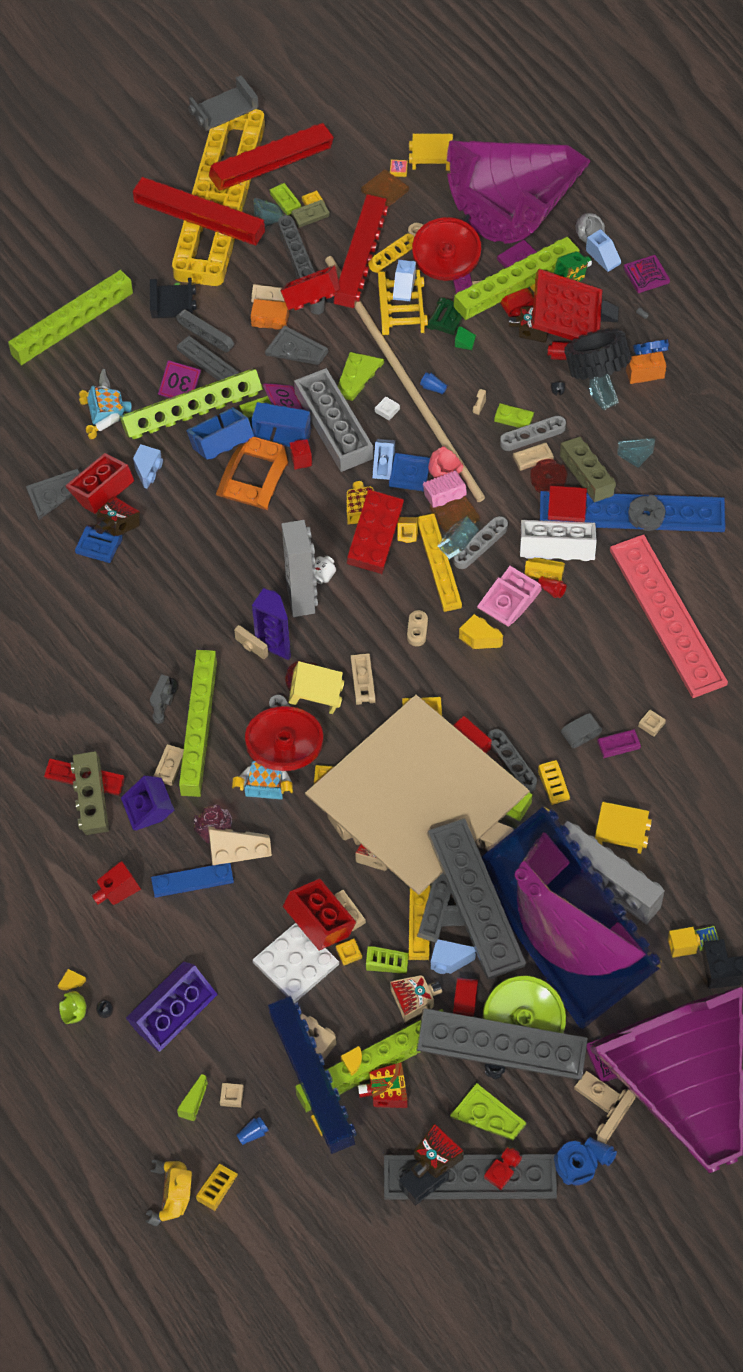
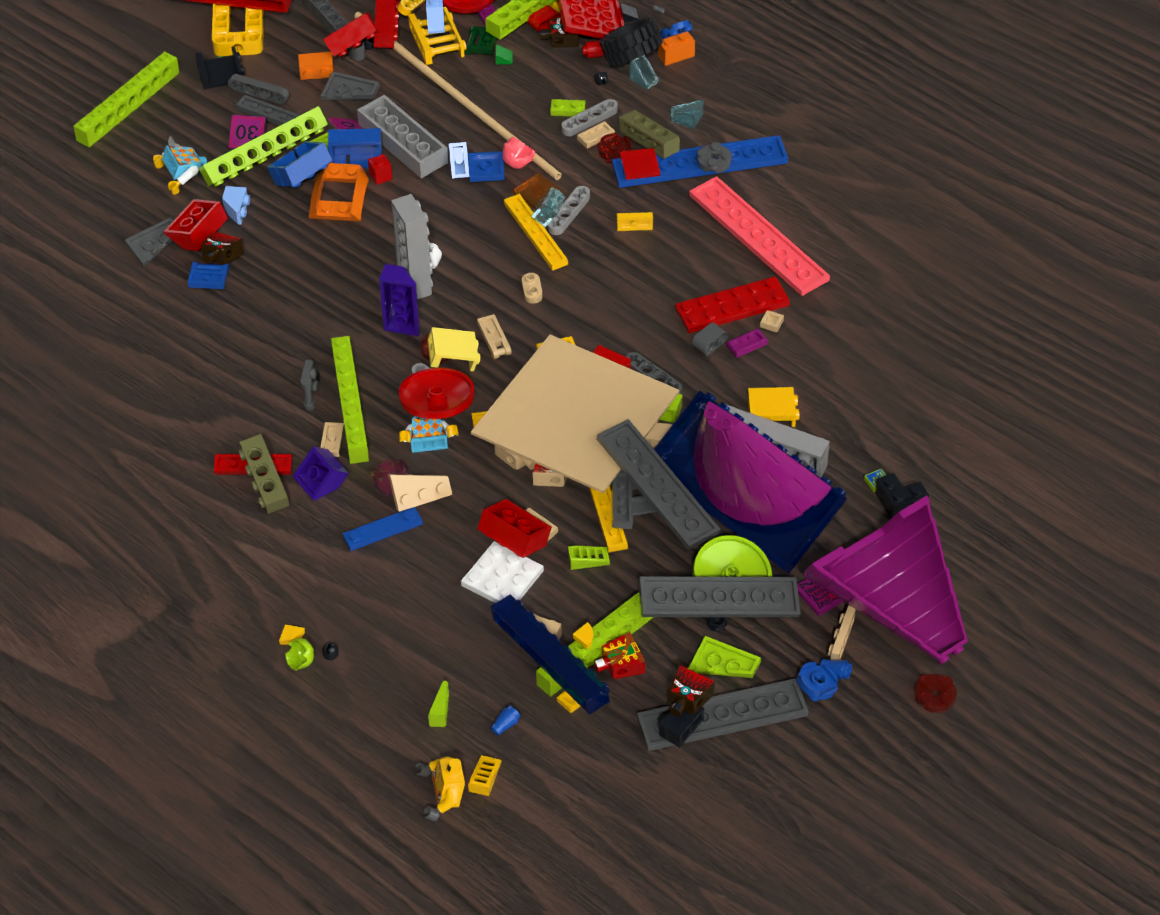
camera: 15 degrees left, 10 degrees down
red torso [91,861,141,905] -> none
dark purple slope [126,962,218,1052] -> none
tan plate [220,1083,244,1107] -> none
tan plate [234,625,268,659] -> none
tan plate [251,284,285,302] -> none
yellow tile [335,939,362,966] -> none
lime wing [338,352,384,401] -> none
yellow torso [347,481,374,525] -> none
red brick [347,489,404,574] -> none
white plate [375,397,400,420] -> none
torso [390,975,442,1024] -> none
yellow brick [398,517,418,543] -> none
blue cone [420,372,448,395] -> none
bright pink brick [423,470,467,508] -> none
light blue slope [431,940,476,974] -> none
red beam [453,977,478,1017] -> none
yellow slope [459,614,503,649] -> none
tan tile [473,389,486,415] -> none
bright pink slope [477,566,542,627] -> none
red plate [484,1147,522,1190] -> none
white slope [520,520,596,561] -> none
red cone [538,576,567,598] -> none
yellow slope [538,760,570,805] -> none
tan plate [574,1071,620,1113] -> none
yellow brick [668,927,700,958] -> none
none -> red plate [675,276,790,334]
none -> clear red plate [915,675,957,713]

